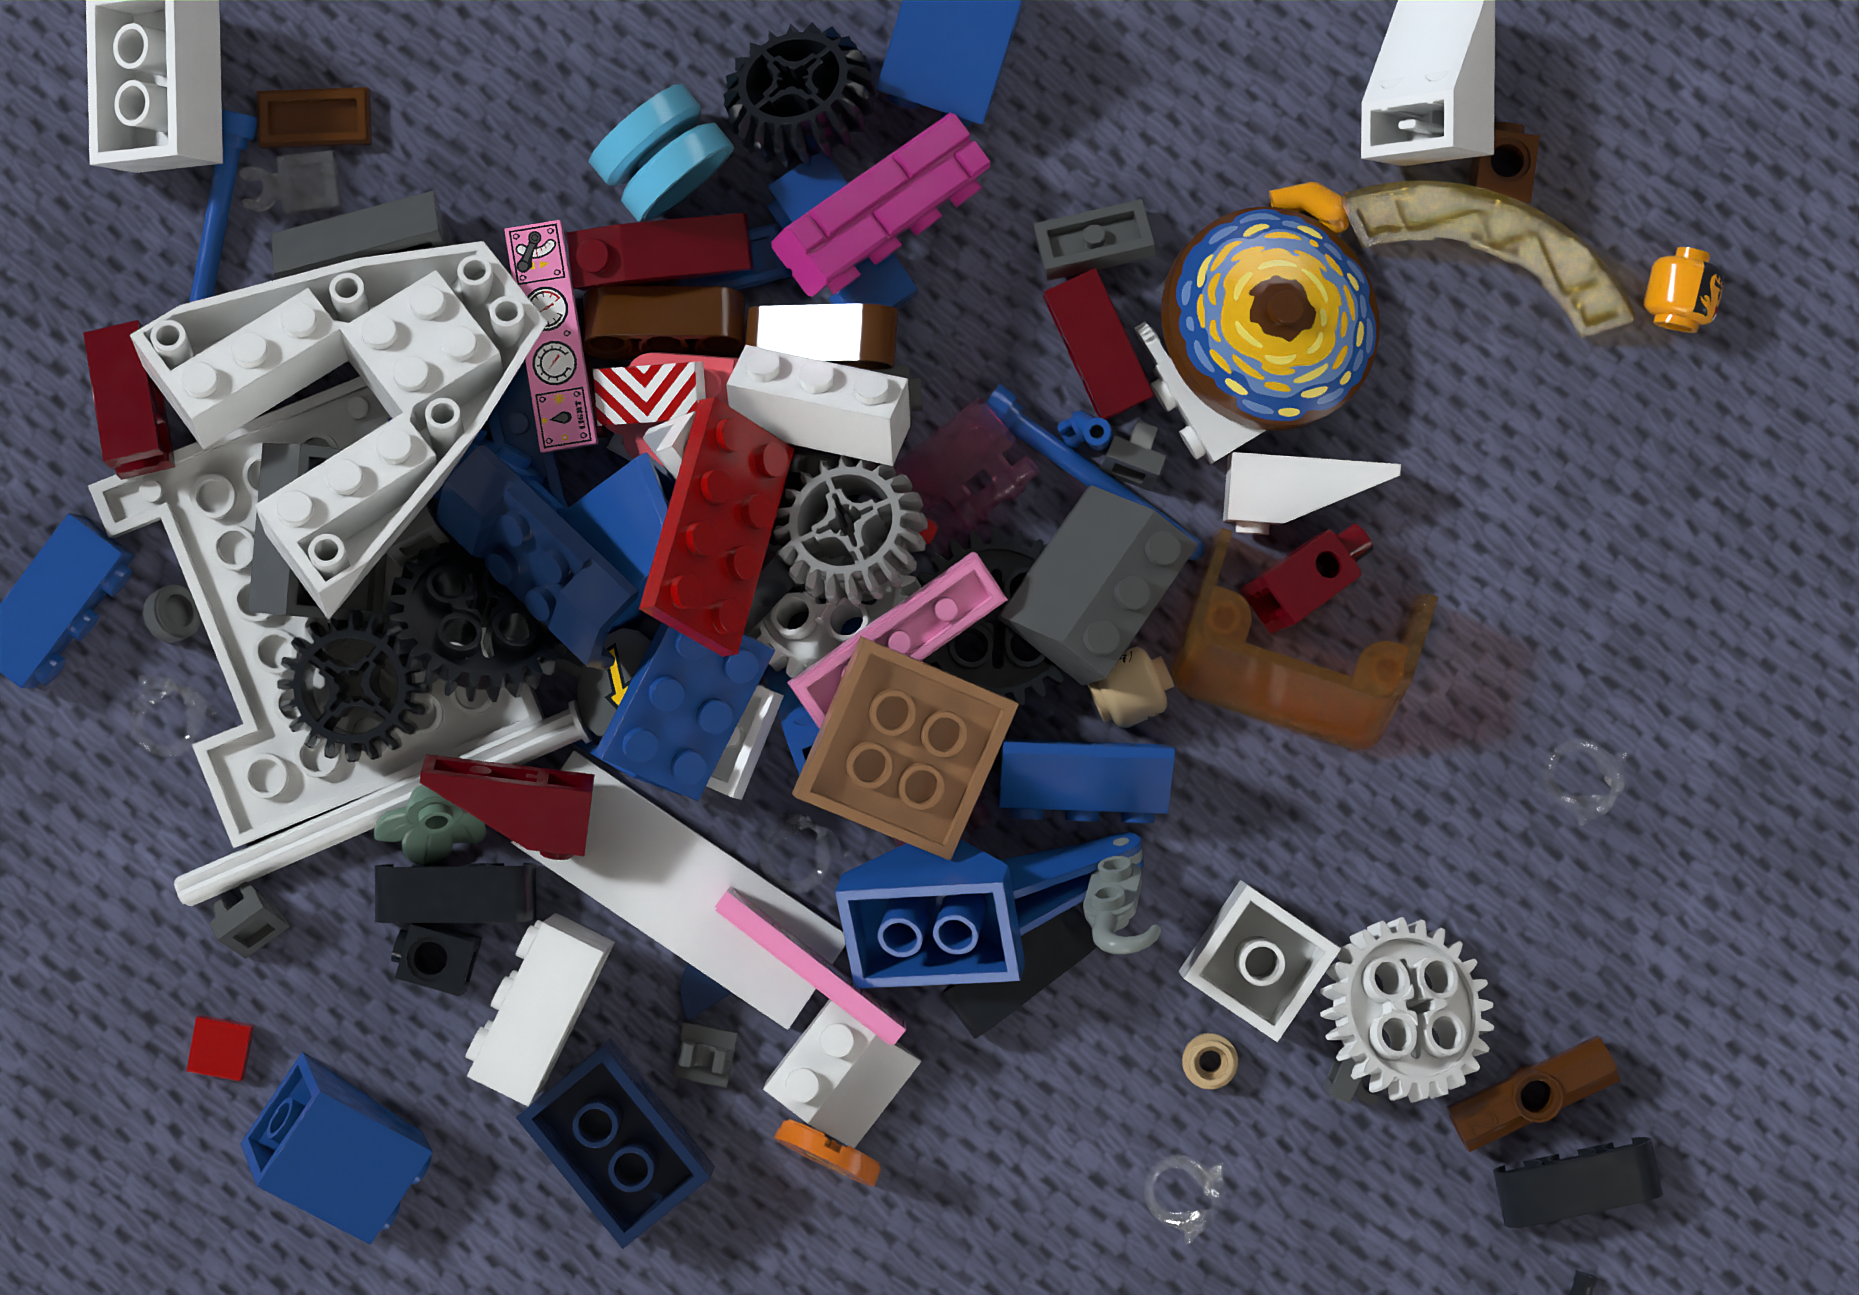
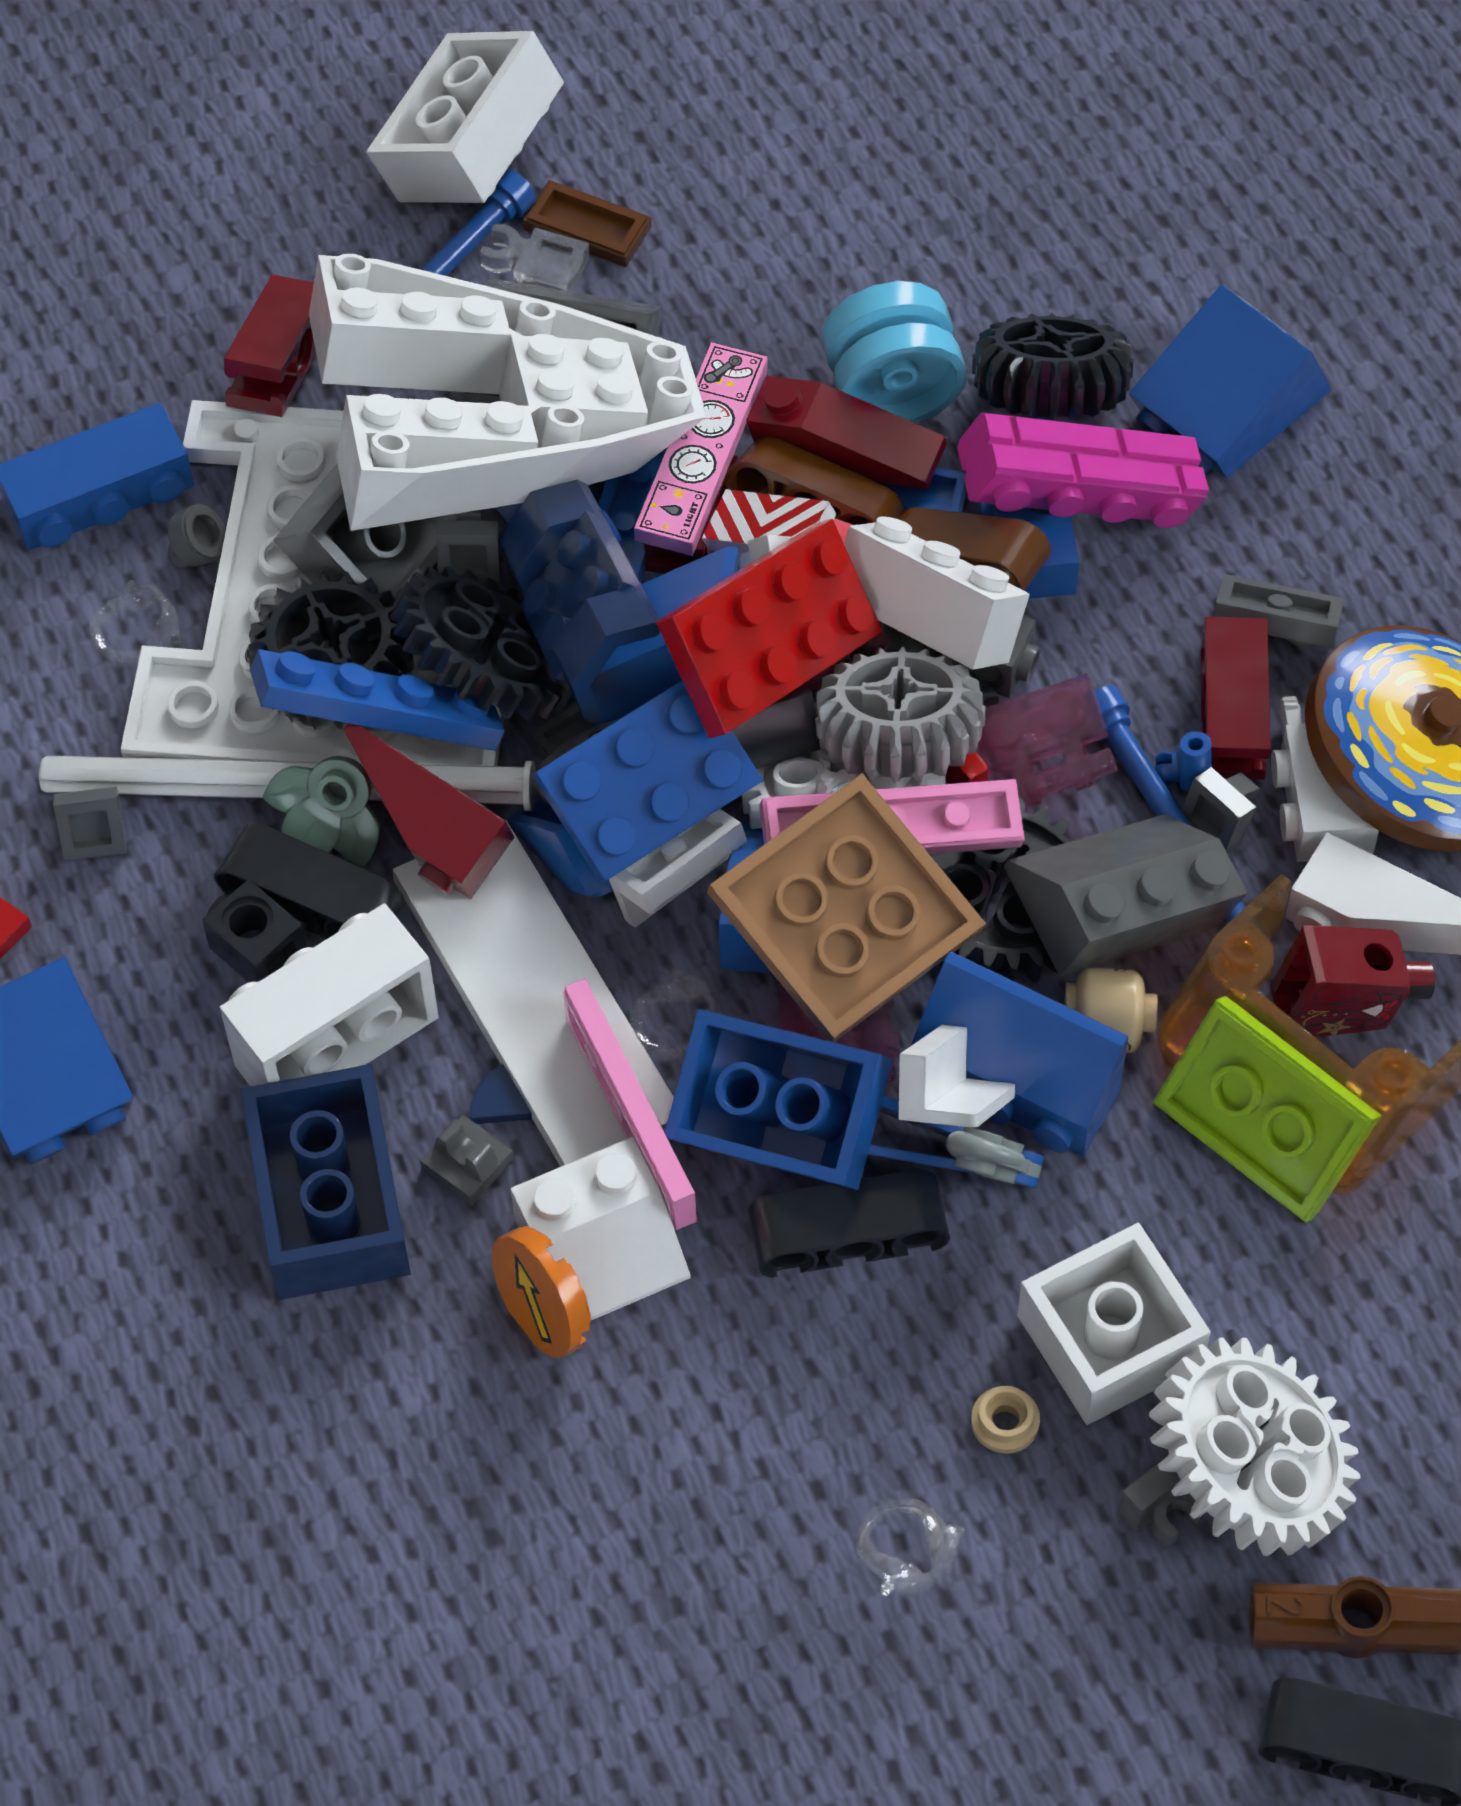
camera: 30 degrees right, 30 degrees down
none -> blue plate [250,649,505,751]
none -> white panel [899,1025,1015,1127]
none -> lime tile [1152,996,1382,1223]

